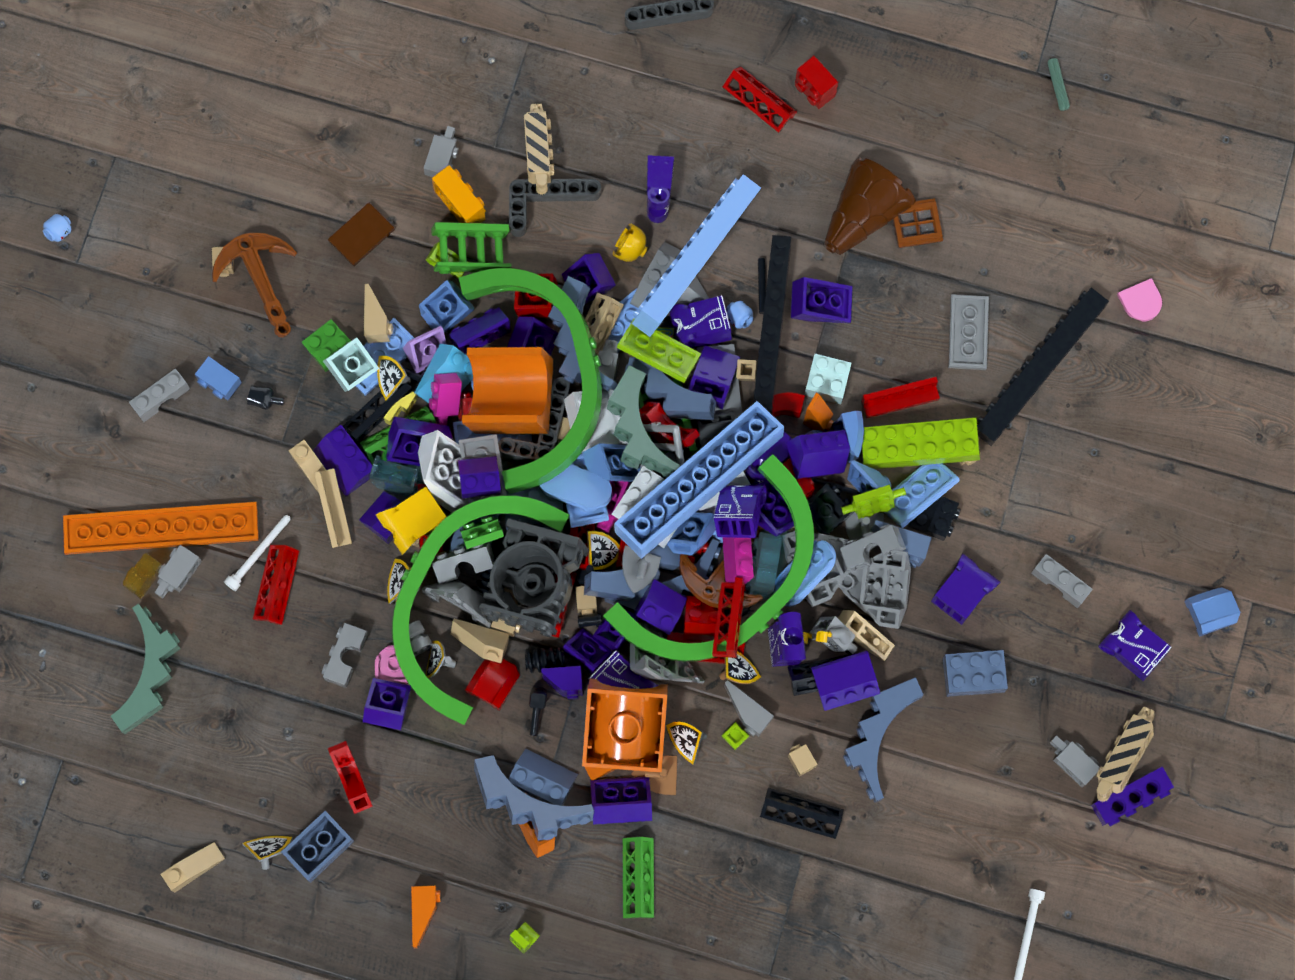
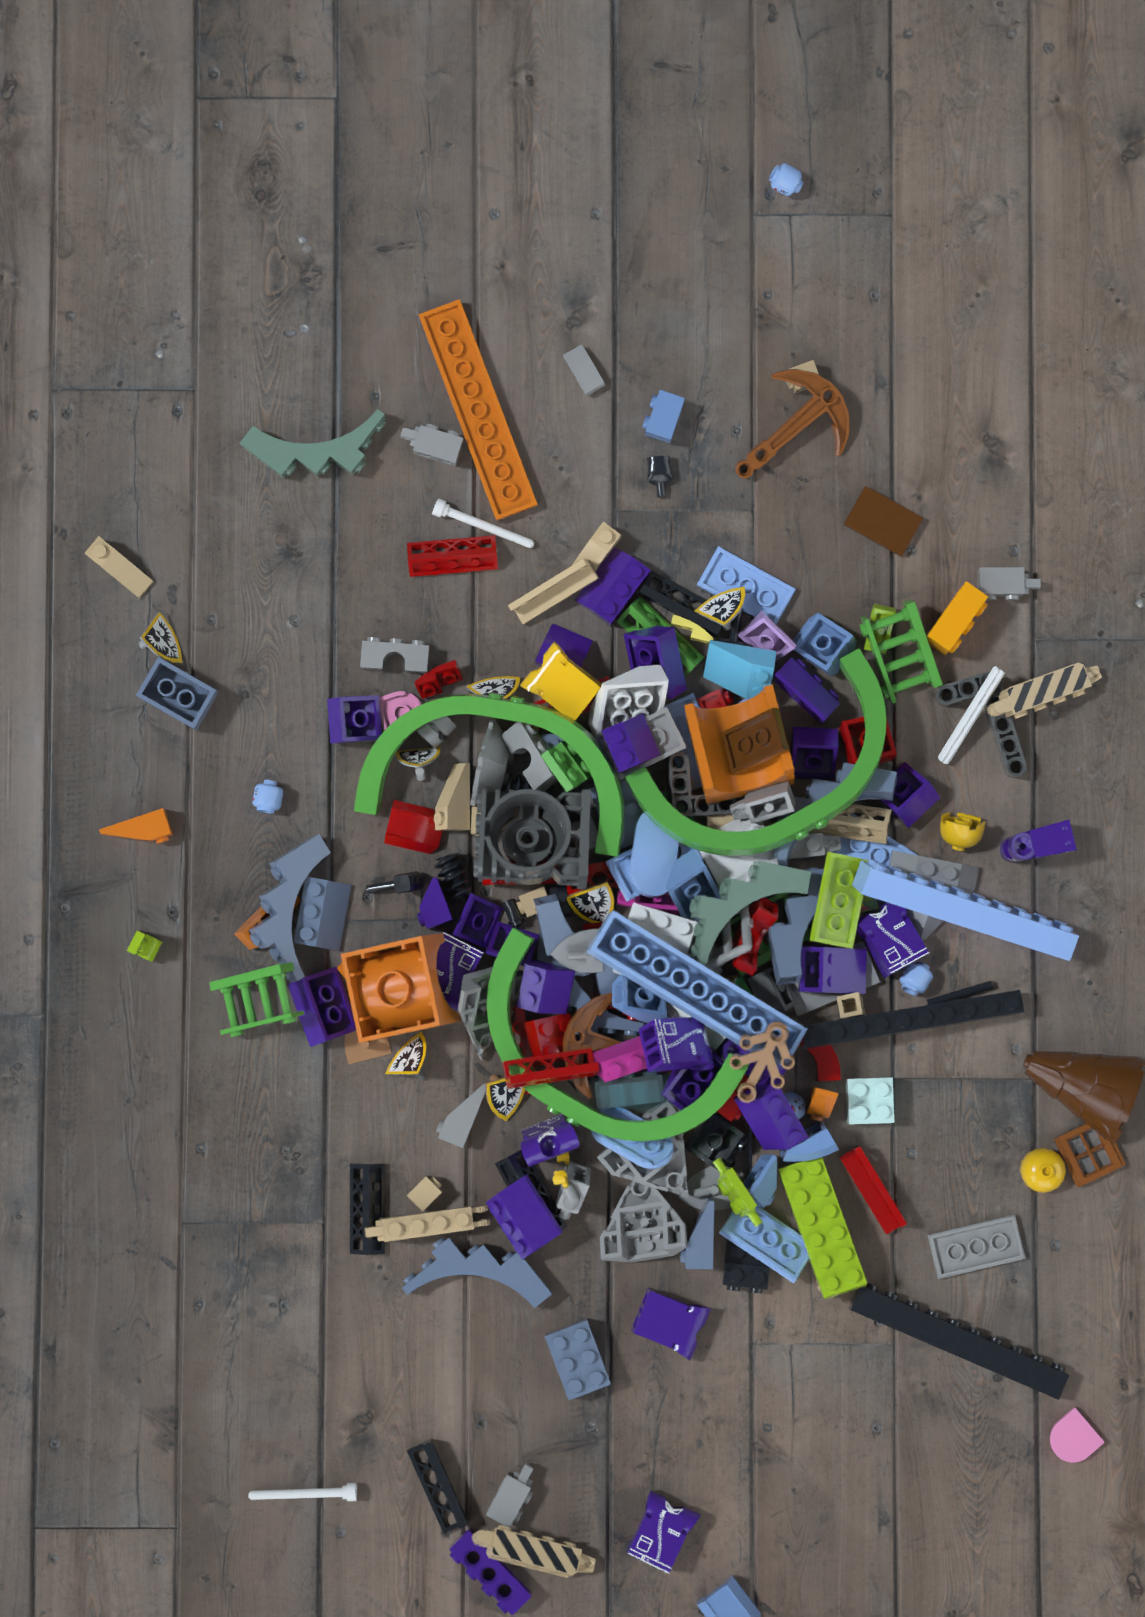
camera: 75 degrees right, 10 degrees up
clear yellow brick [123,553,162,599] -> none
light grey arch [129,368,190,423] -> none
bright green plate [302,319,350,372] -> none
light aqua brick [323,338,379,392] -> none
red arch [328,741,373,814] -> none
tan slope [364,284,393,343] -> none
clear light blue piece [369,455,421,497] -> none
dark pink hinge [429,373,462,426] -> none
bright green fence [623,837,654,918] -> none
lime tile [721,722,749,750] -> none
dark purple slope [791,277,852,323] -> none
tan slope [838,610,895,661] -> none
light grey arch [840,524,906,572] -> none
light grey arch [1031,554,1093,608] -> none
none -> bright green fence [209,962,305,1037]
none -> light blue head [252,780,283,814]
none -> tan hinge [364,1205,490,1242]
none -> black fence [407,1439,468,1534]
none -> red slope [414,660,463,699]
none -> light grey slope [563,345,605,396]
none -> reddish brown tile [722,707,789,775]
none -> light grey hinge [730,781,795,824]
none -> medium nougat plant [730,1021,795,1103]
none -> white axle [938,666,1005,764]
none -> yellow cylinder [1020,1147,1066,1193]

